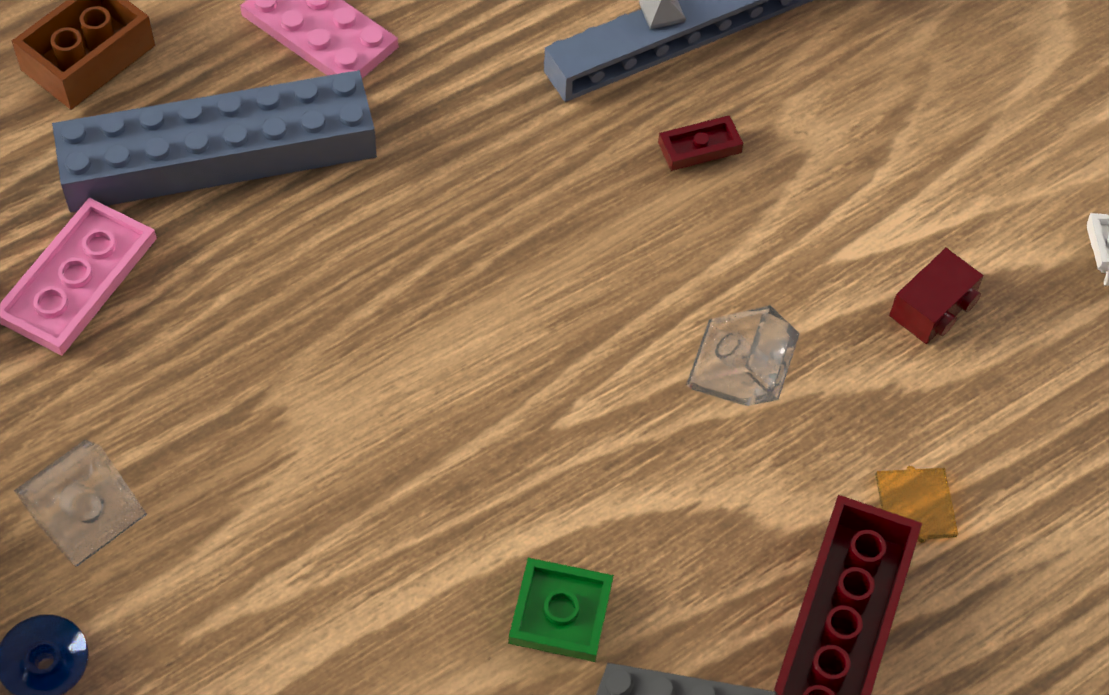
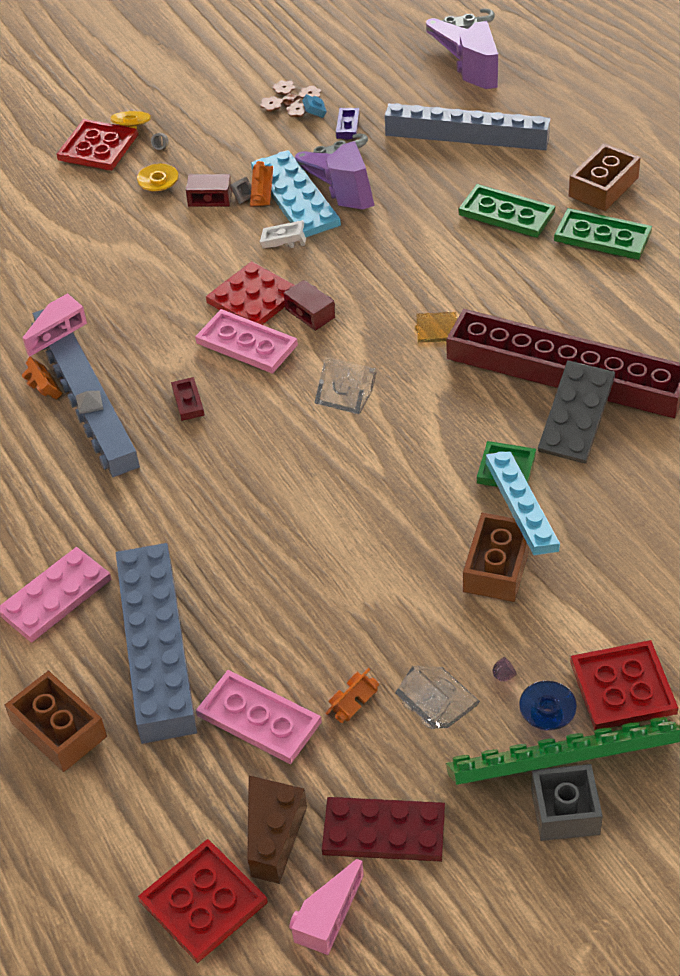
camera: 80 degrees left, 10 degrees down
none -> bright pink plate [195,309,298,374]
none -> plate [206,261,295,325]
none -> orange hinge [326,668,379,723]
none -> dark orange brick [463,512,530,602]
none -> medium azure plate [486,451,560,555]
none -> hinge [492,657,517,682]

